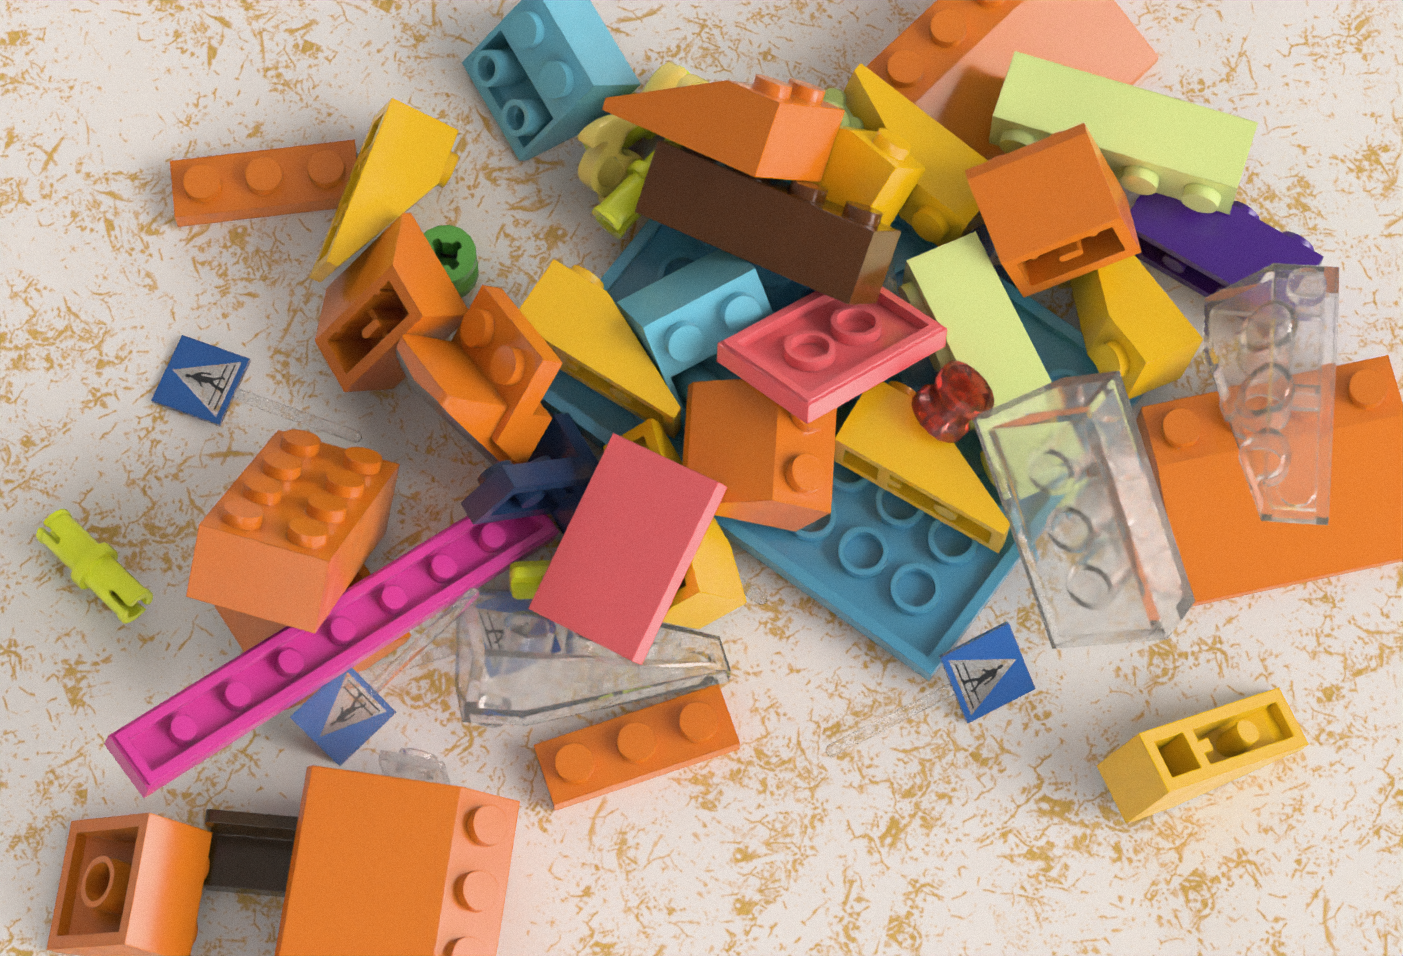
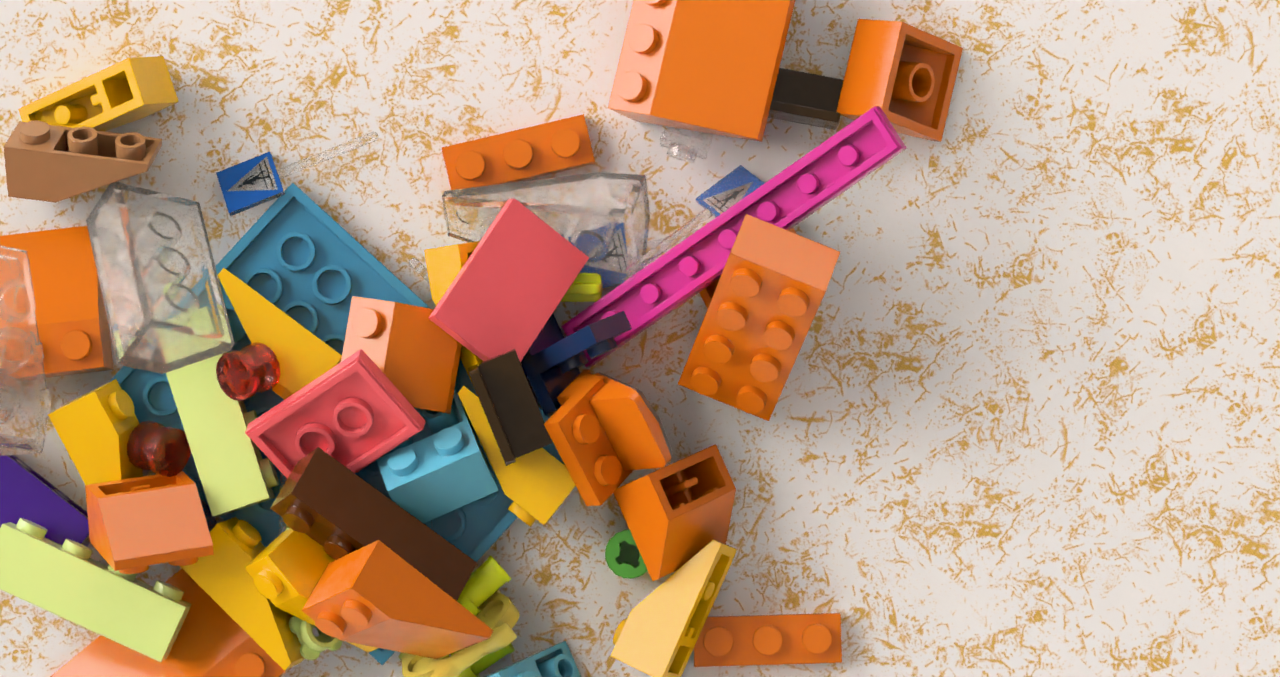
camera: 175 degrees left, 15 degrees up
neon yellow pin [36,509,153,624] -> none
piece [151,335,362,443] -> none
none -> medium nougat slope [4,121,162,203]
none -> clear red wheel [127,420,191,477]
none -> dark brown panel [468,349,552,466]

